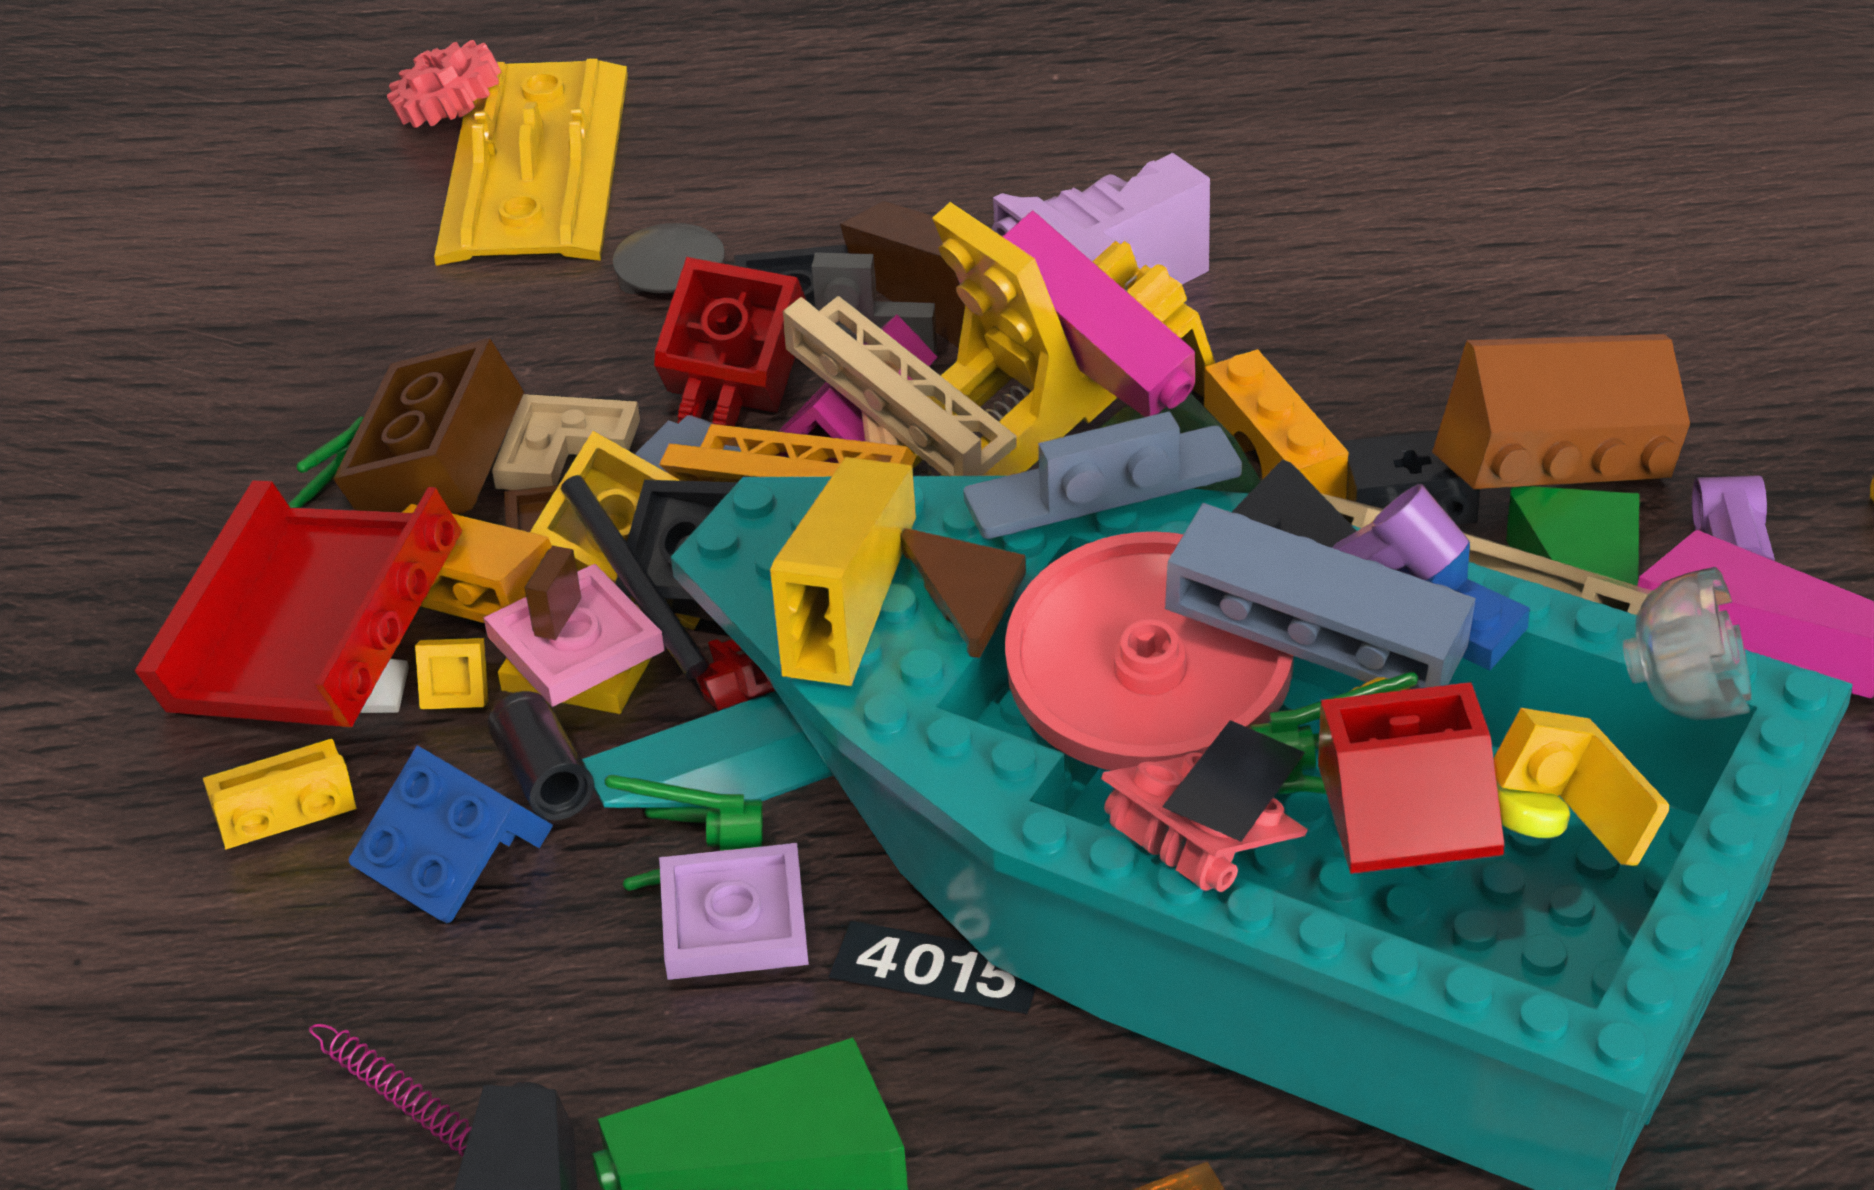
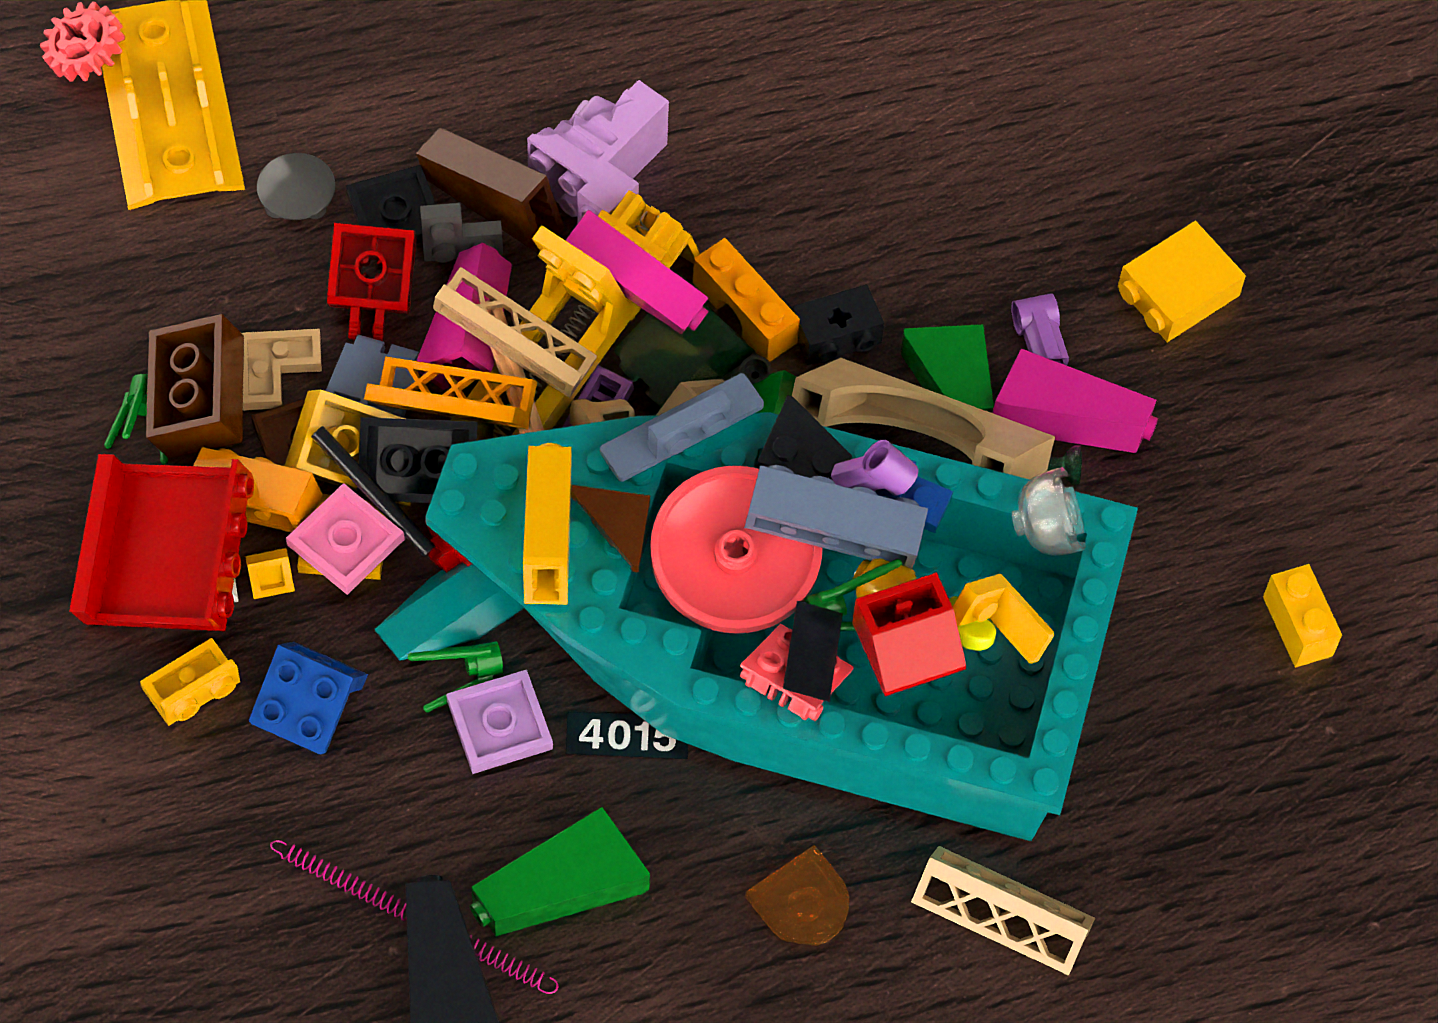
camera: 20 degrees left, 20 degrees up
black pin [488,691,594,820] -> none
reddish brown tile [524,545,582,640] -> none
dark orange slope [1432,334,1690,489] -> none

